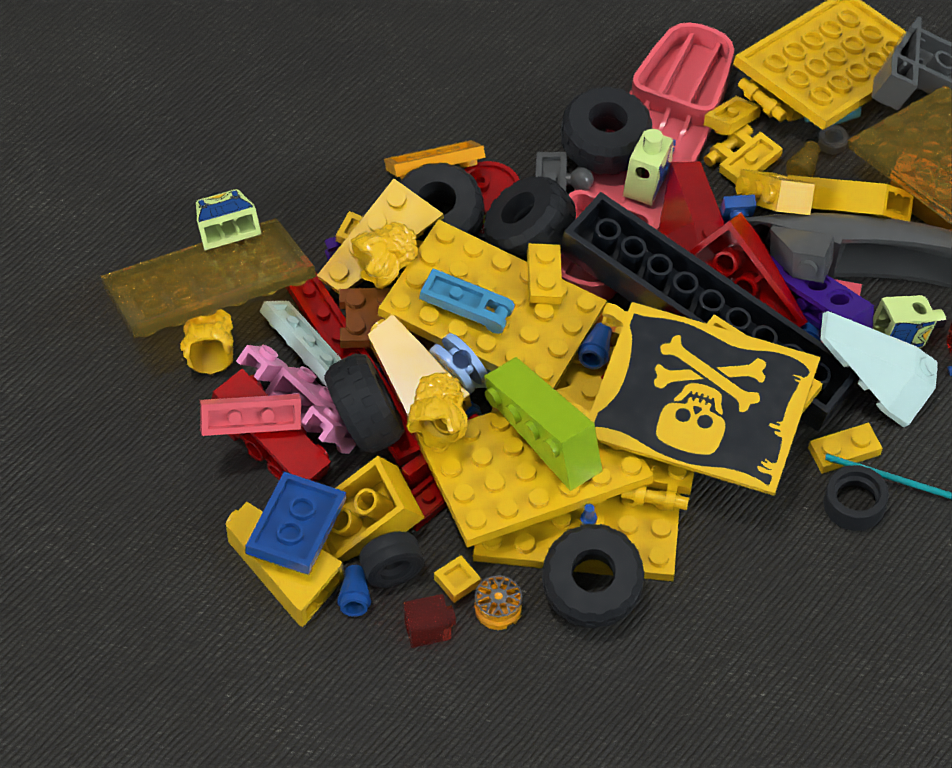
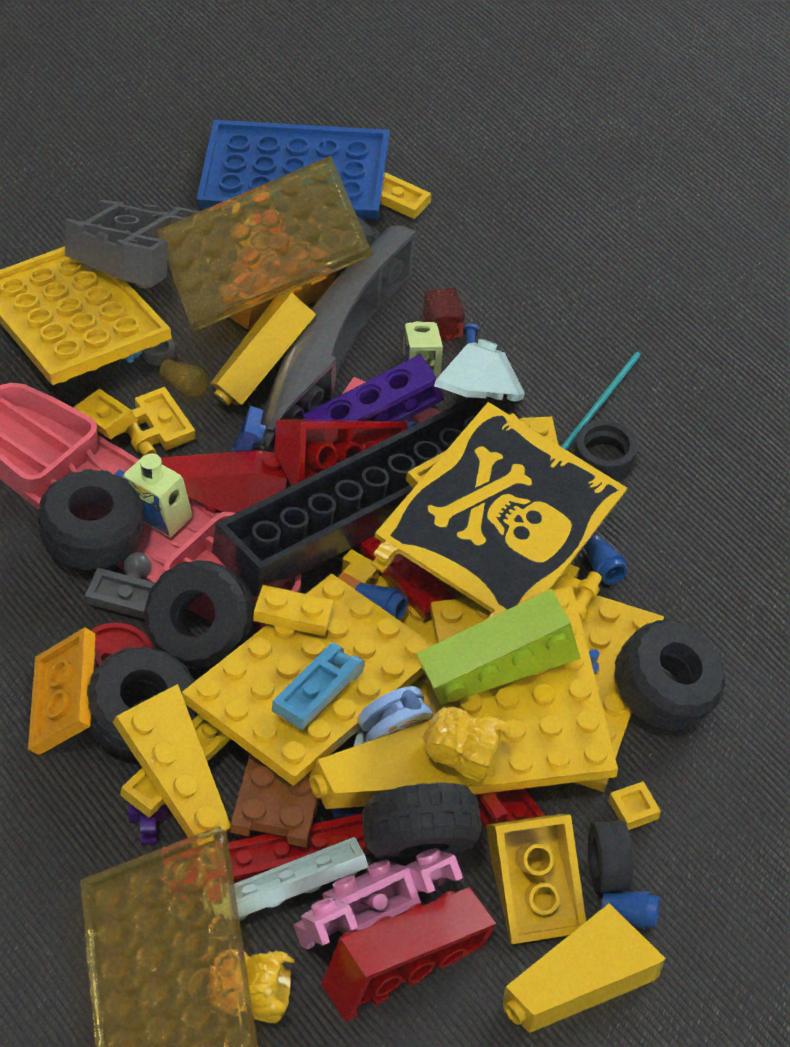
camera: 80 degrees left, 5 degrees down
yellowish green torso [196,189,262,250] -> none
coral plate [200,394,301,436] -> none
blue plate [245,472,346,575] -> none
yellow hair [351,221,418,289] -> none
clear red brick [403,594,456,648] -> none
light orange wheel [474,575,522,630] -> none
yellow arch [735,169,815,215] -> none
yellow plate [738,77,804,122] -> none
dark grey slope [770,225,834,283] -> none
none -> blue cone [584,536,627,585]

